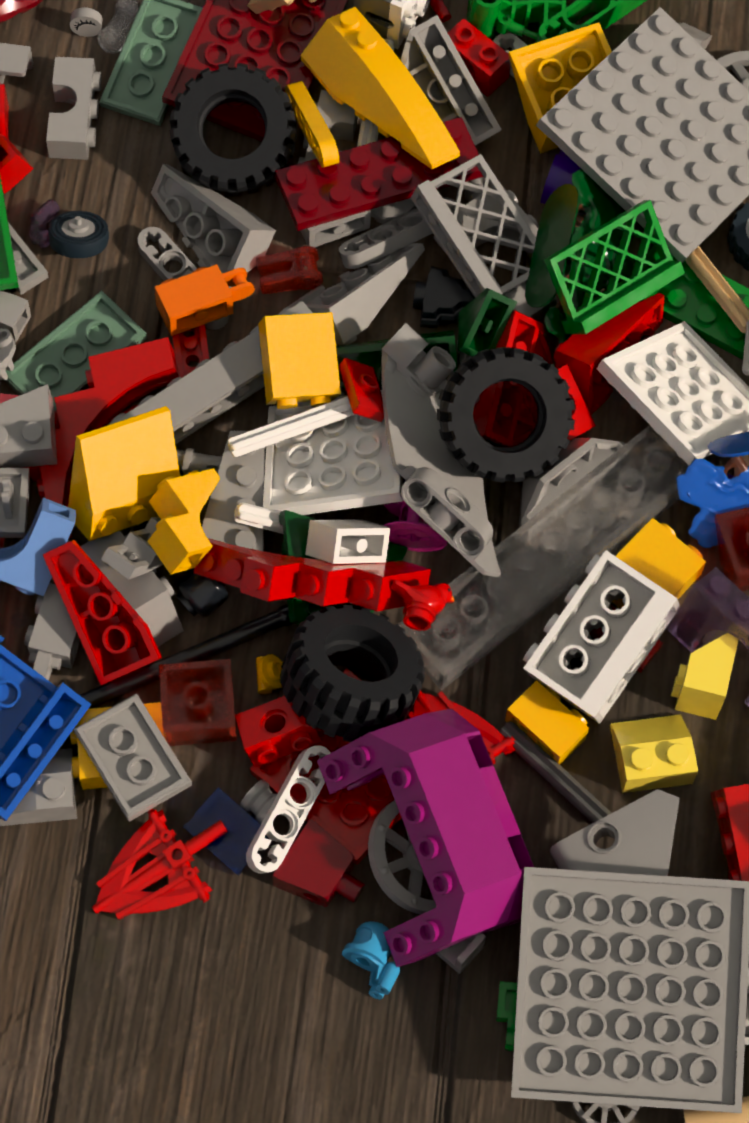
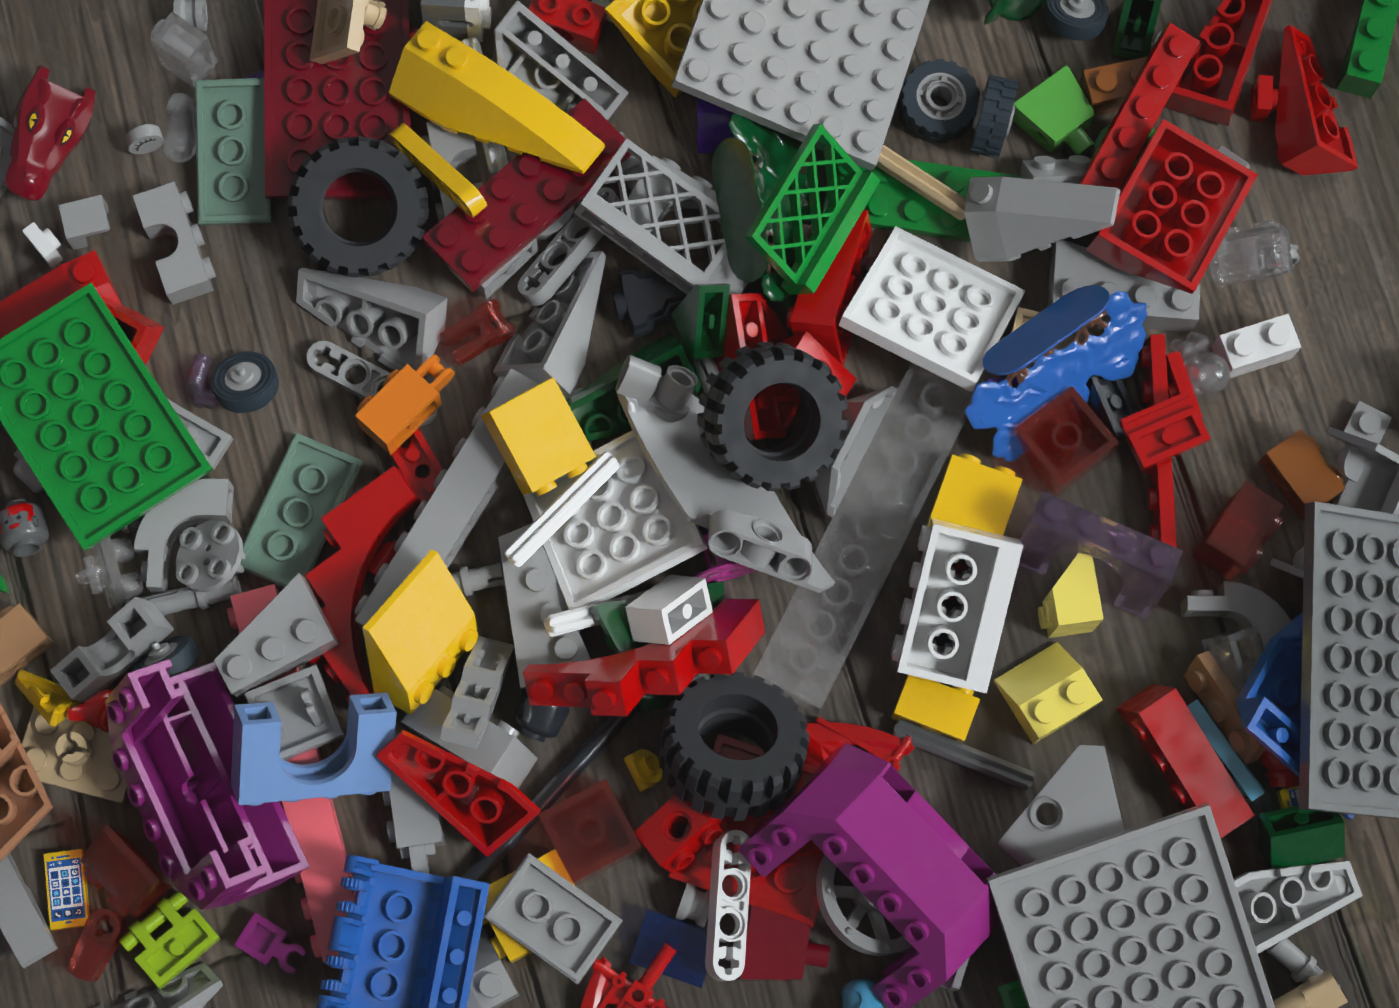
camera: 25 degrees left, 10 degrees up
yellow arch [147,468,220,574] -> none
red plate [339,358,384,422] -> none
red animal [391,579,455,631] -> none

